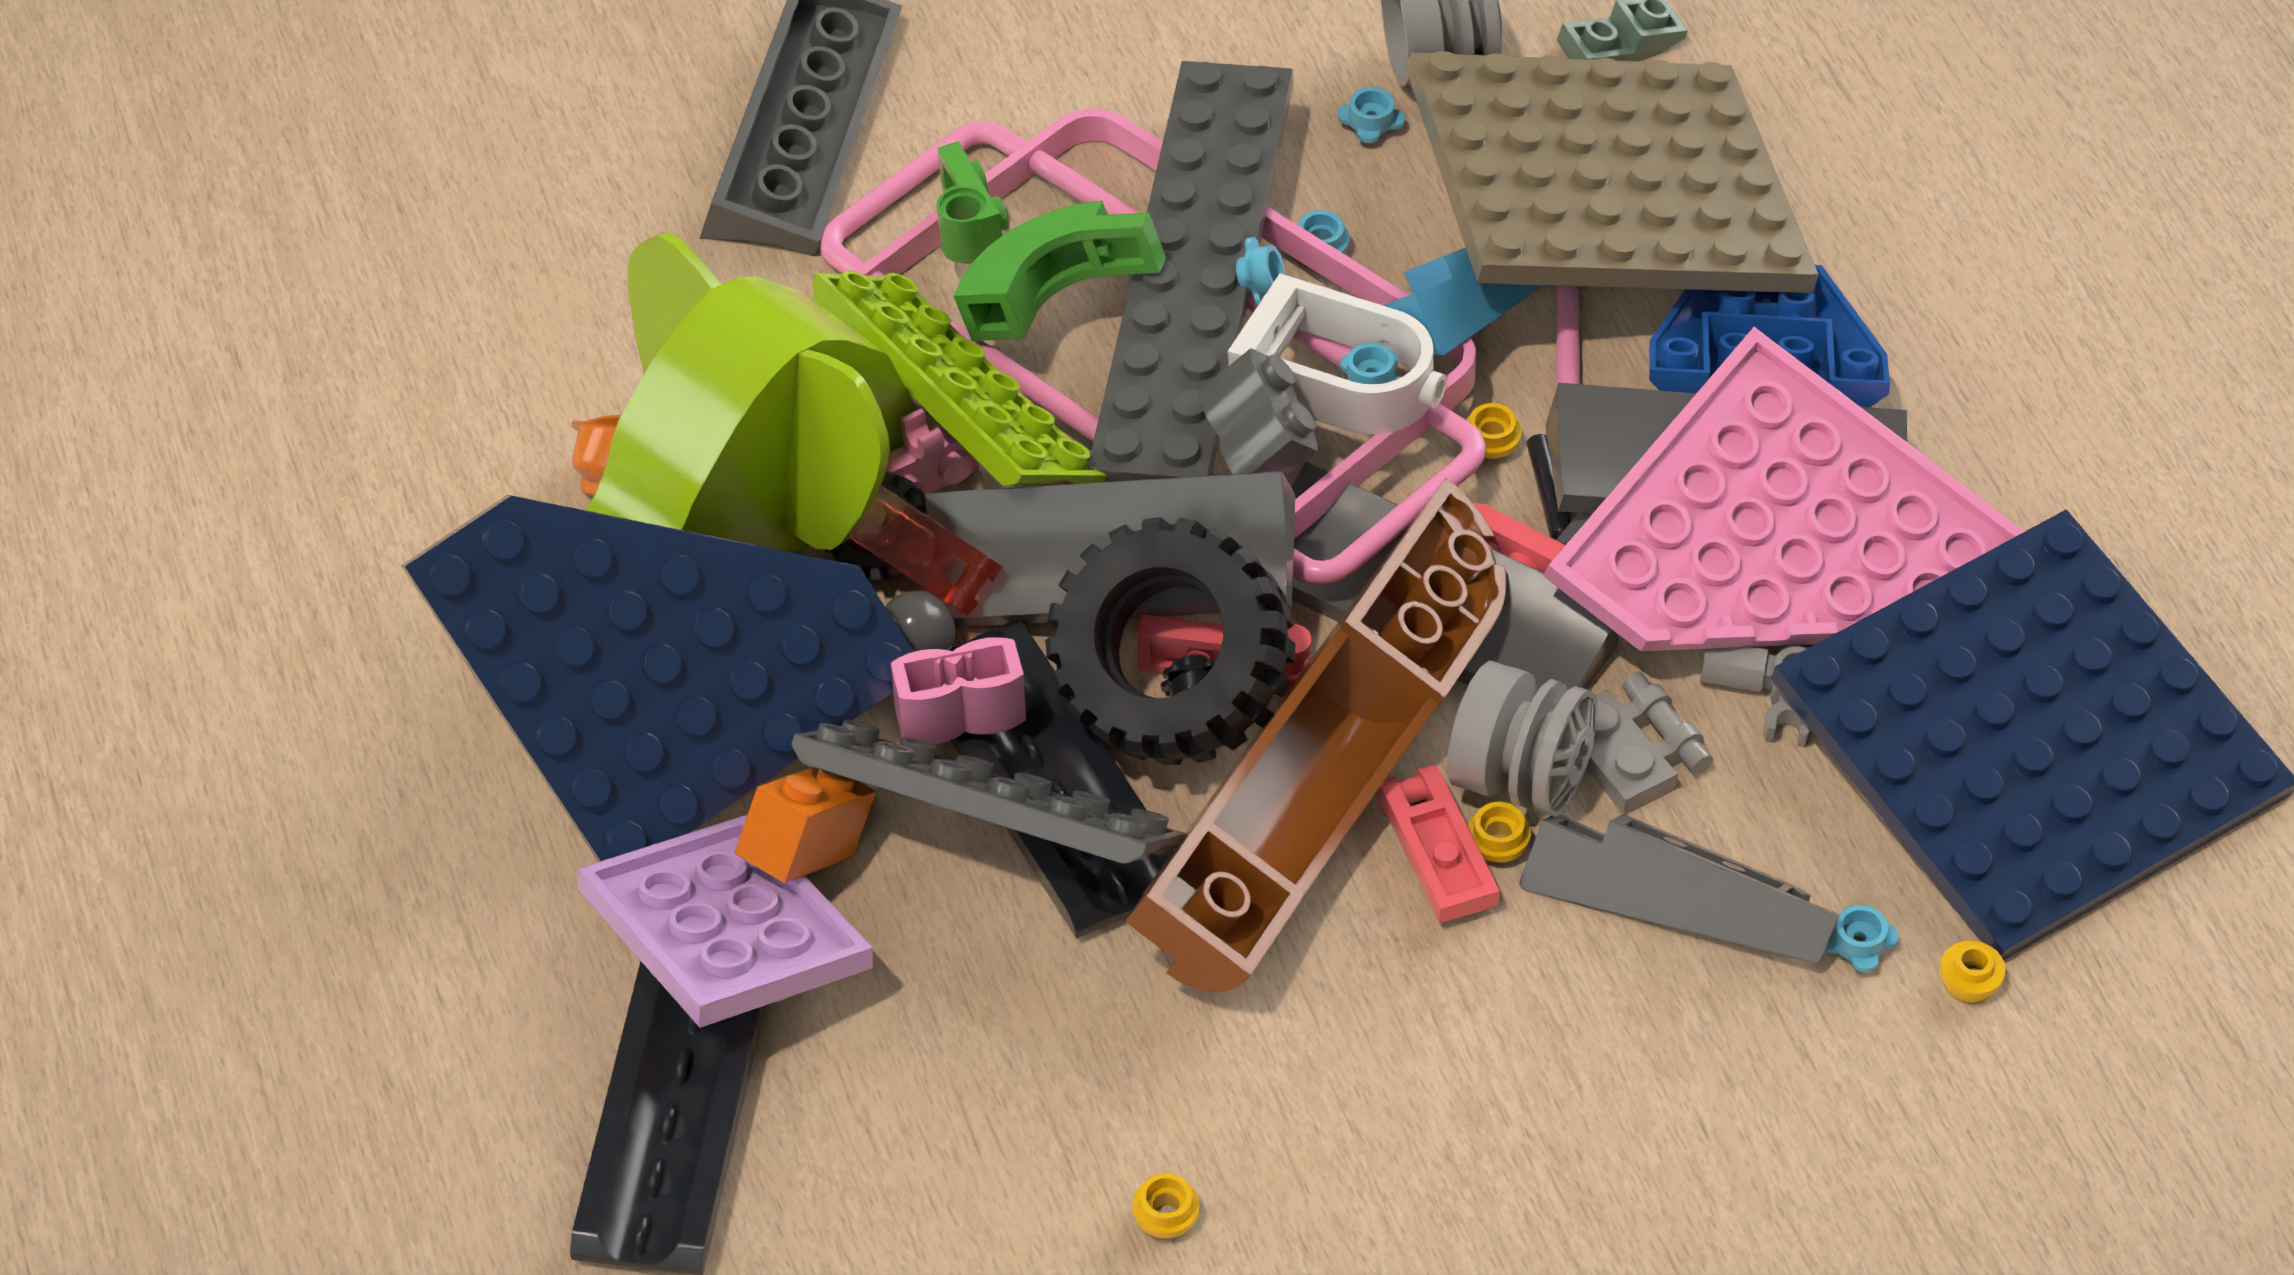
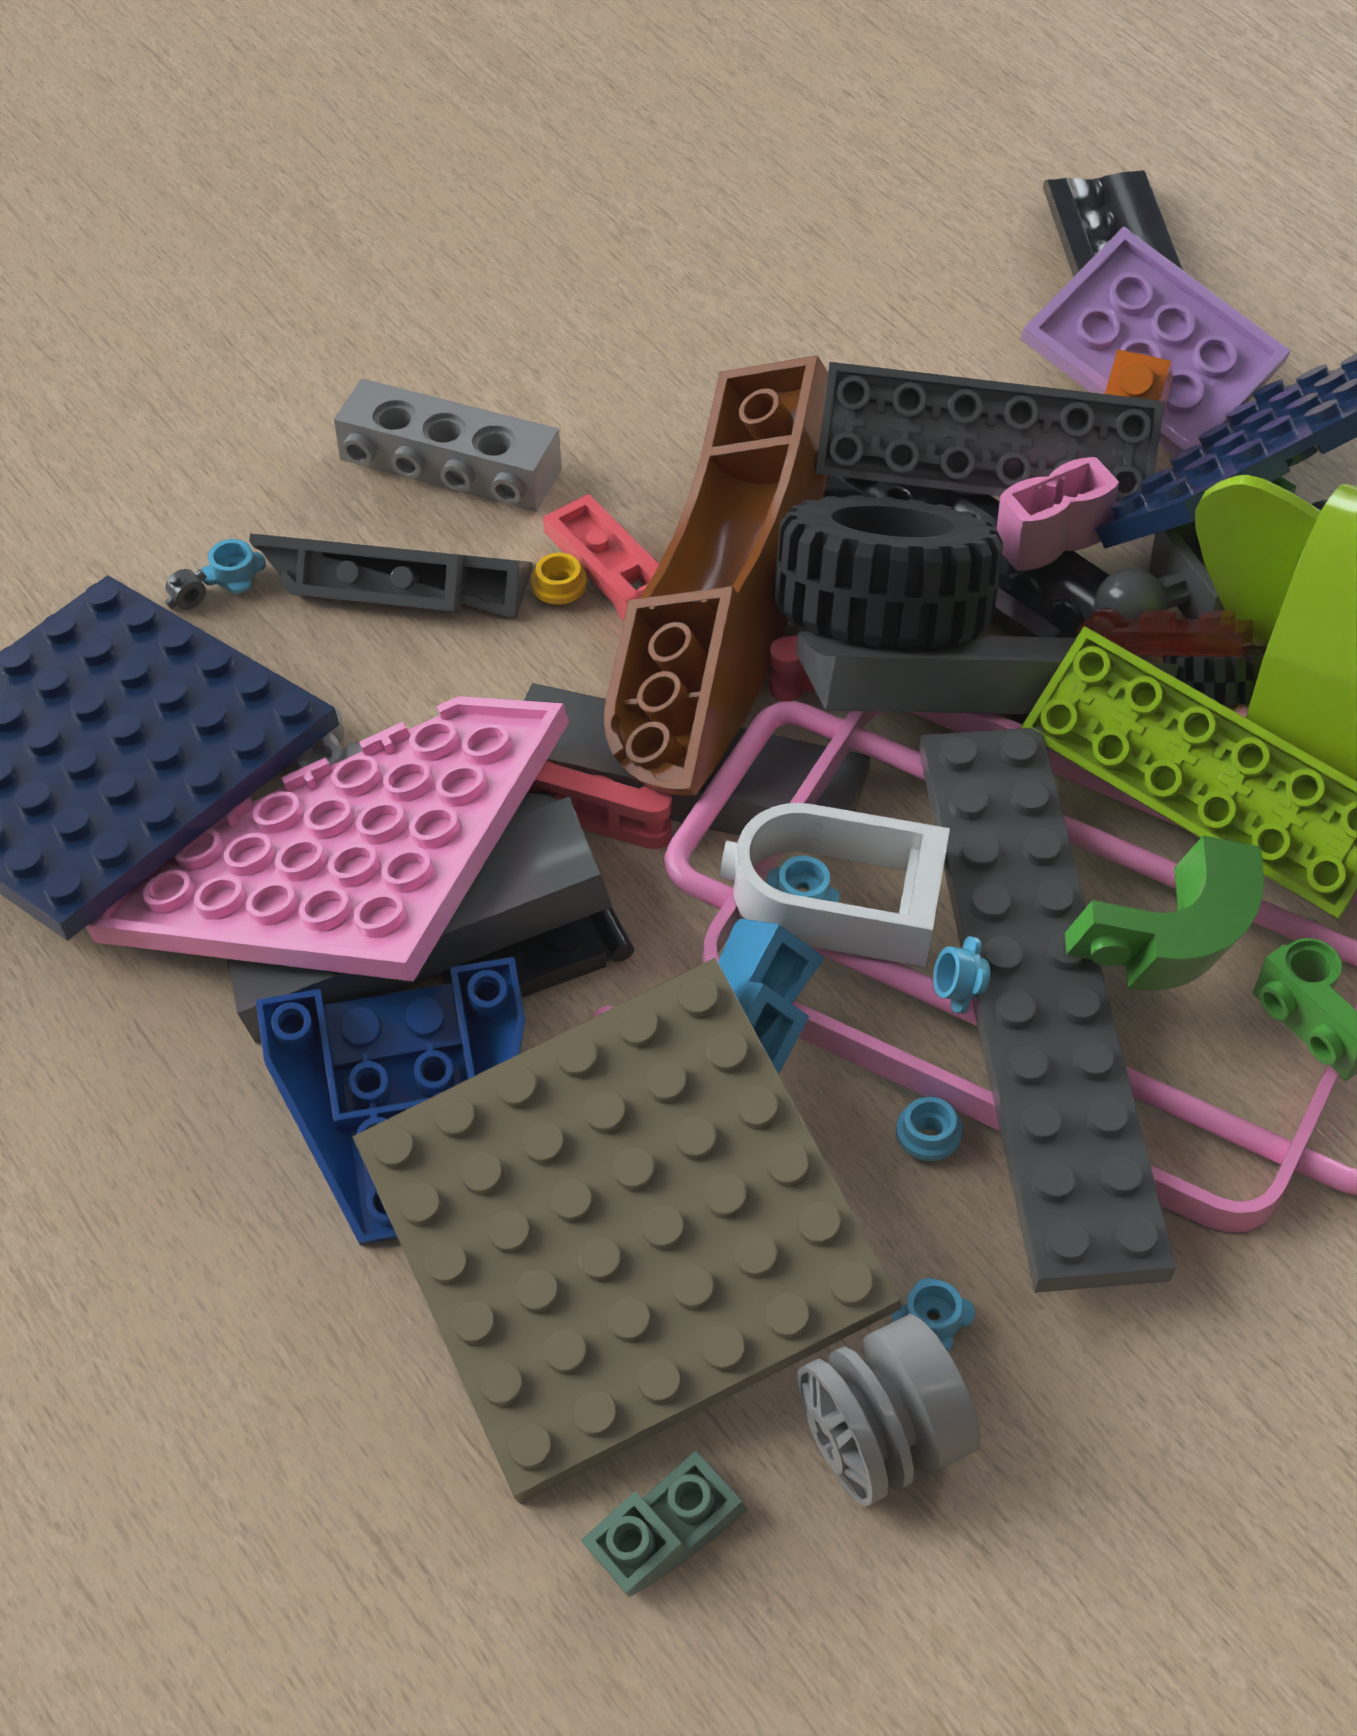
camera: 165 degrees right, 0 degrees up
yellow plate [1133,1173,1199,1239] -> none
dark grey brick [1199,348,1318,478] -> none
light grey wheel [1447,661,1598,817] -> none
yellow plate [1466,403,1522,459] -> none
light grey plate [1586,671,1713,815] -> none
yellow plate [1939,941,2006,1003] -> none
none -> dark grey piece [165,569,207,609]
none -> light grey brick [334,379,562,511]

